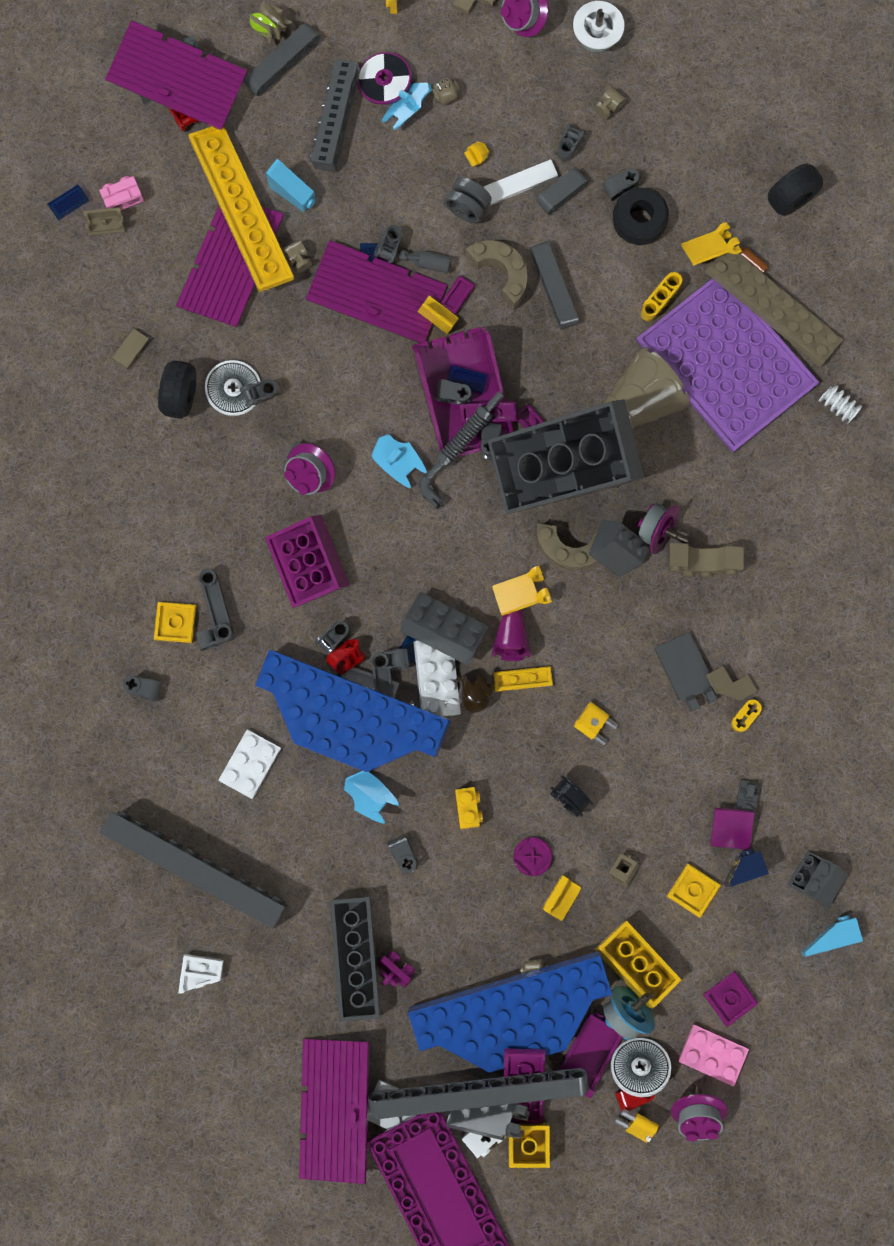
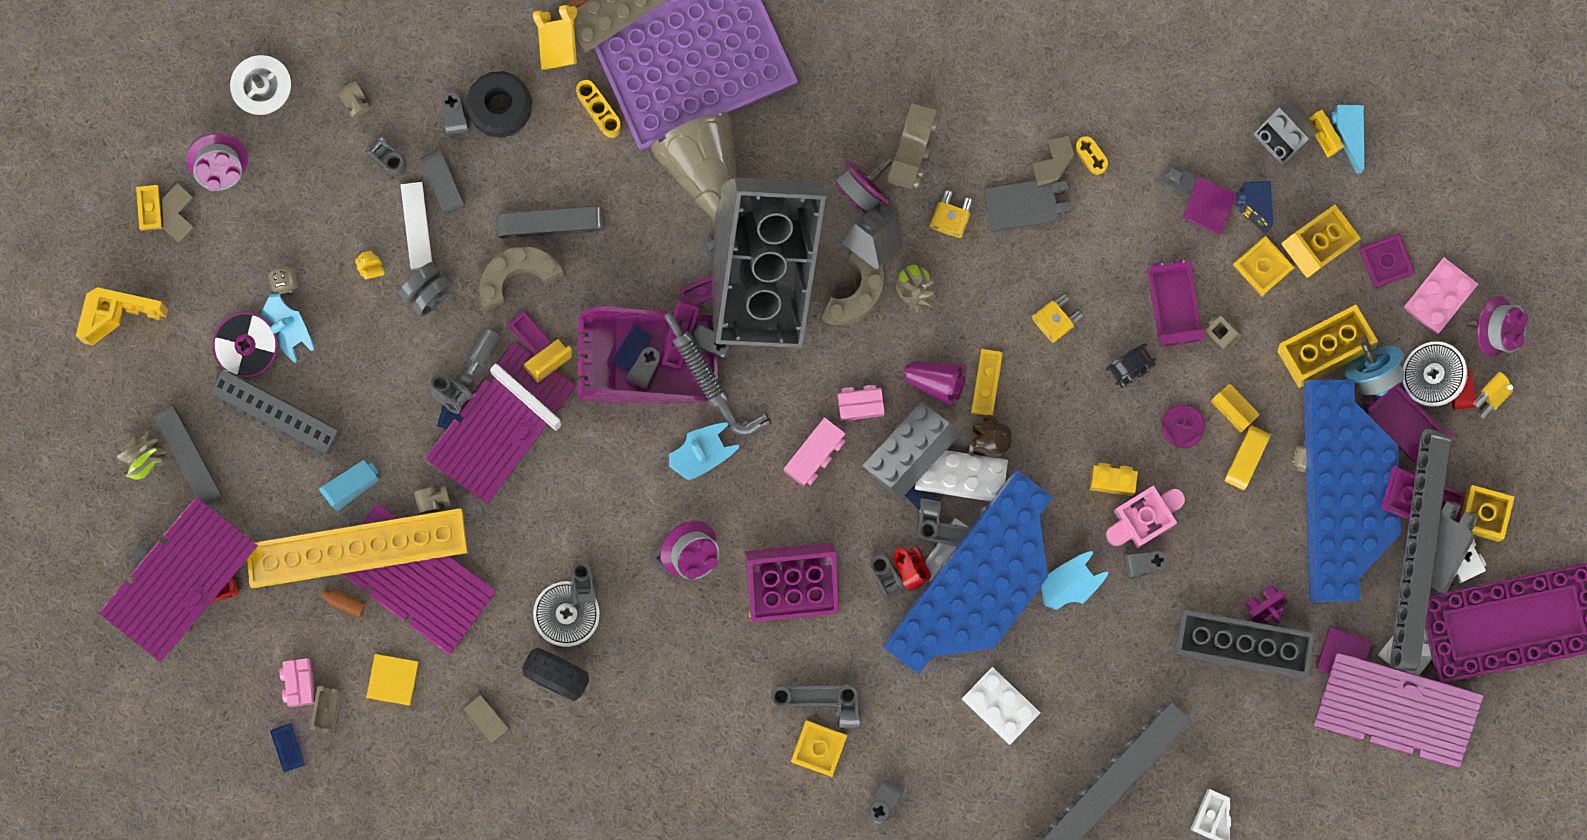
camera: 75 degrees left, 0 degrees up
yellow flag [492,566,552,616] -> none
none -> dark orange cylinder [321,590,366,618]
none -> yellow tile [366,654,419,706]
none -> white tile [490,364,561,431]
none -> bright pink brick [784,417,846,487]
none -> bright pink brick [837,385,884,421]
none -> dark tan hair [896,265,936,313]
none -> yellow piece [929,191,972,238]
none -> bright pink brick [1106,485,1185,549]
none -> magenta panel [1147,259,1205,347]
none -> yellow beam [1224,425,1271,490]
none -> yellow slope [1281,204,1361,278]
none -> yellow plate [1309,110,1344,158]
none -> magenta tile [1316,627,1372,674]

